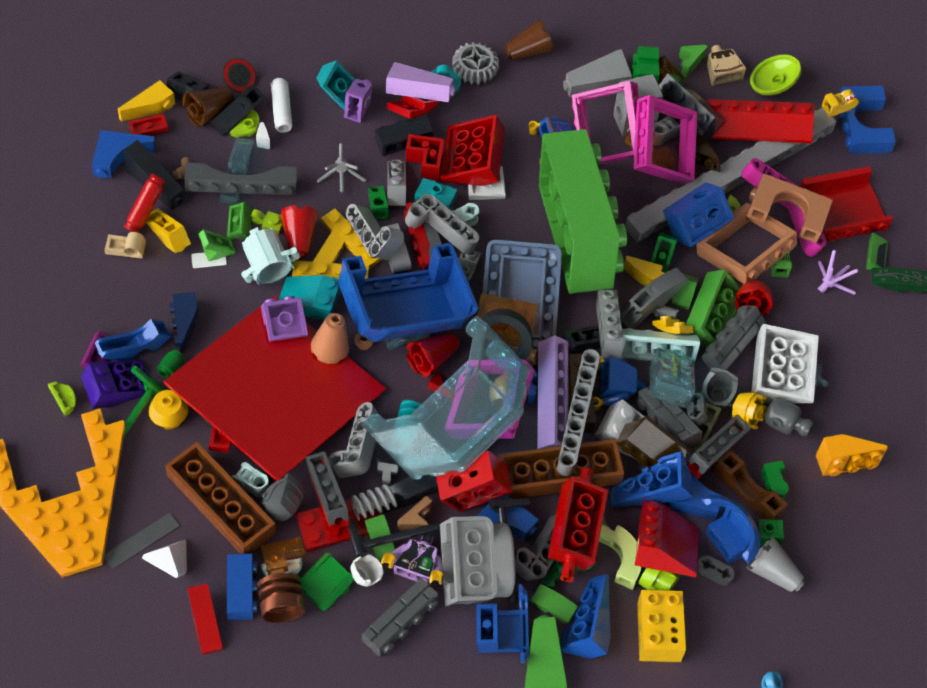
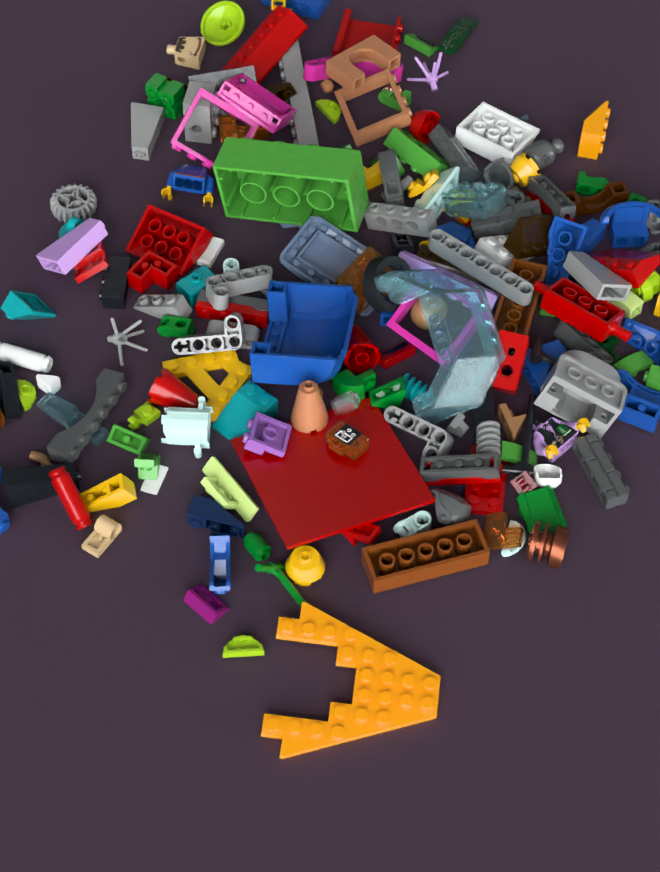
camera: 60 degrees left, 5 degrees down
dark purple slope [81,360,148,409] -> none
dark grey sticker [104,513,180,569] -> none
white slope [142,539,187,578] -> none
red slope [187,583,223,655] -> none
blue brick [227,554,257,621] -> none
medium lavender torso [344,79,373,123] -> none
reddish brown cone [504,19,554,60] -> none
blue piece [662,182,734,247] -> none
bright green slope [679,45,708,78] -> none
none -> yellowish green bracket [200,456,259,522]
none -> clear orange piece [326,420,369,460]
none -> clear brick [331,391,360,415]
none -> green brick [332,369,376,401]
none -> green slope [369,377,406,409]
none -> tile [510,469,538,495]
none -> light grey slope [563,251,632,301]

